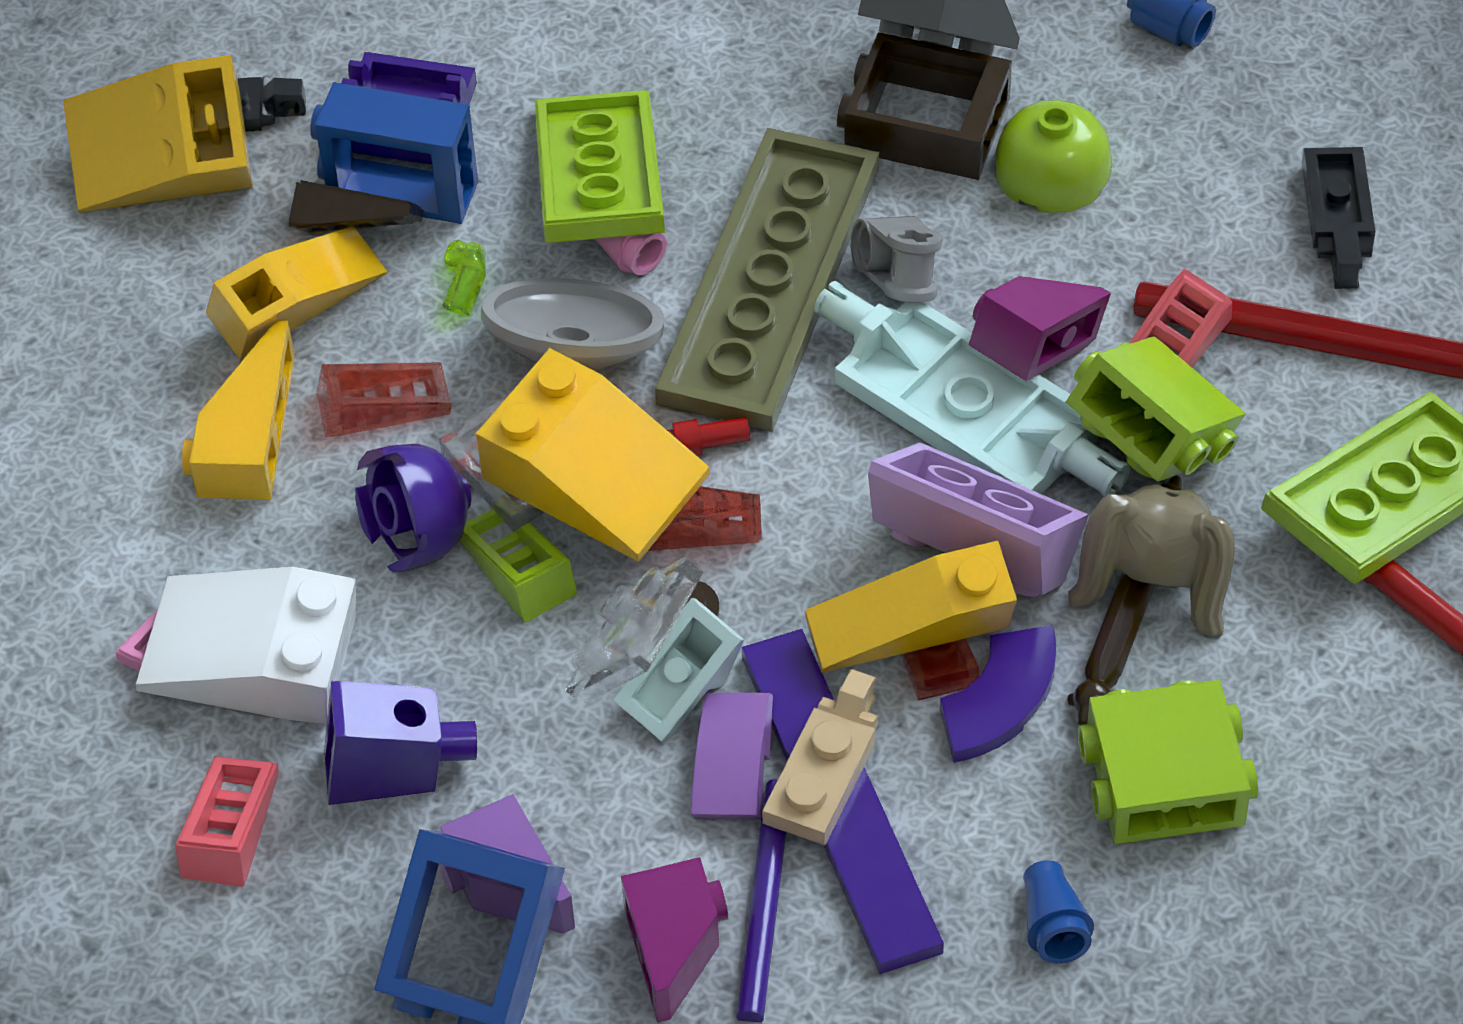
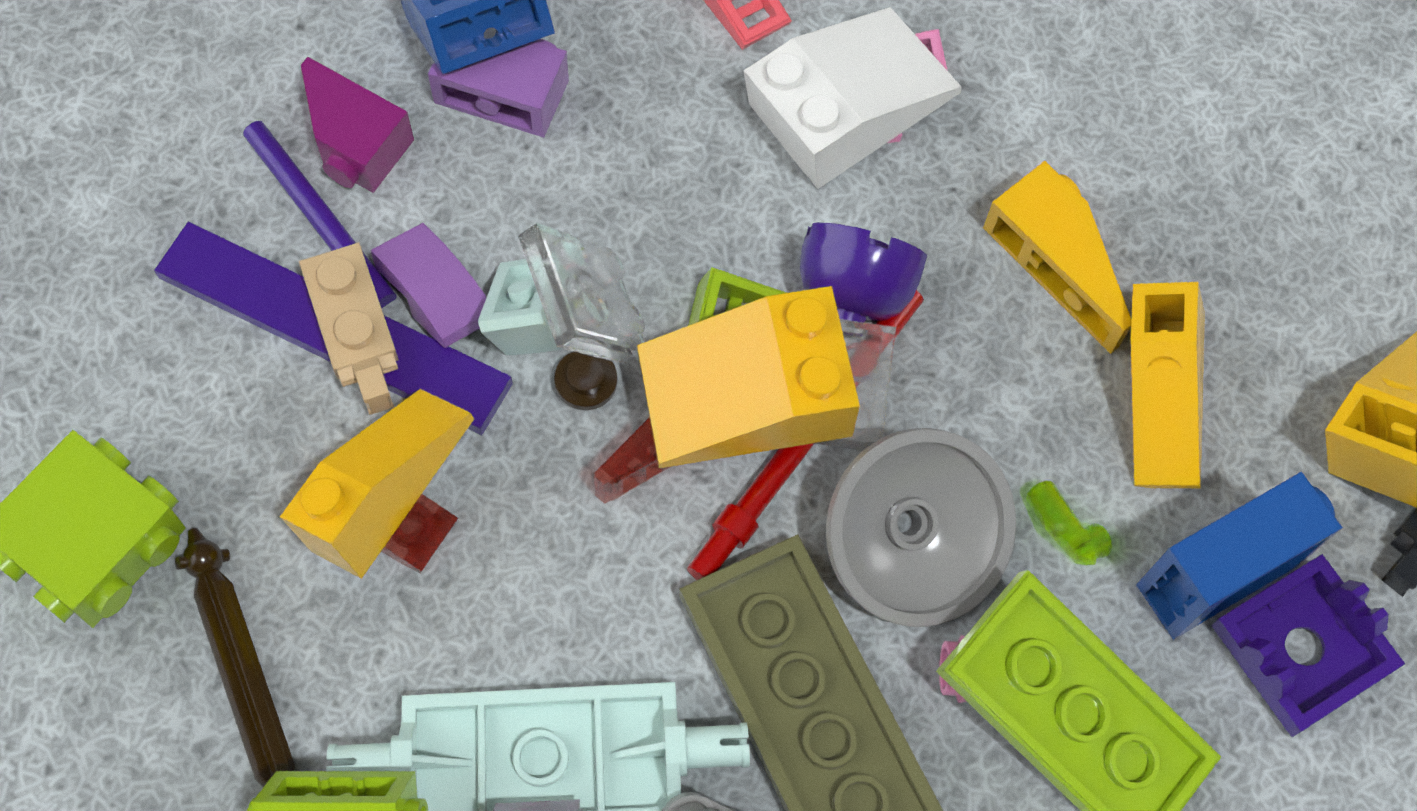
camera: 130 degrees right, 15 degrees up
dark brown slope [289,180,424,232] -> none
clear red slope [316,362,452,437] -> none
dark purple torso [324,681,477,805] -> none
lavender slope [868,442,1088,597] -> none
dark purple tile [940,625,1056,763] -> none
blue cone [1023,860,1094,964] -> none
dark tan hair [1068,484,1235,637] -> none

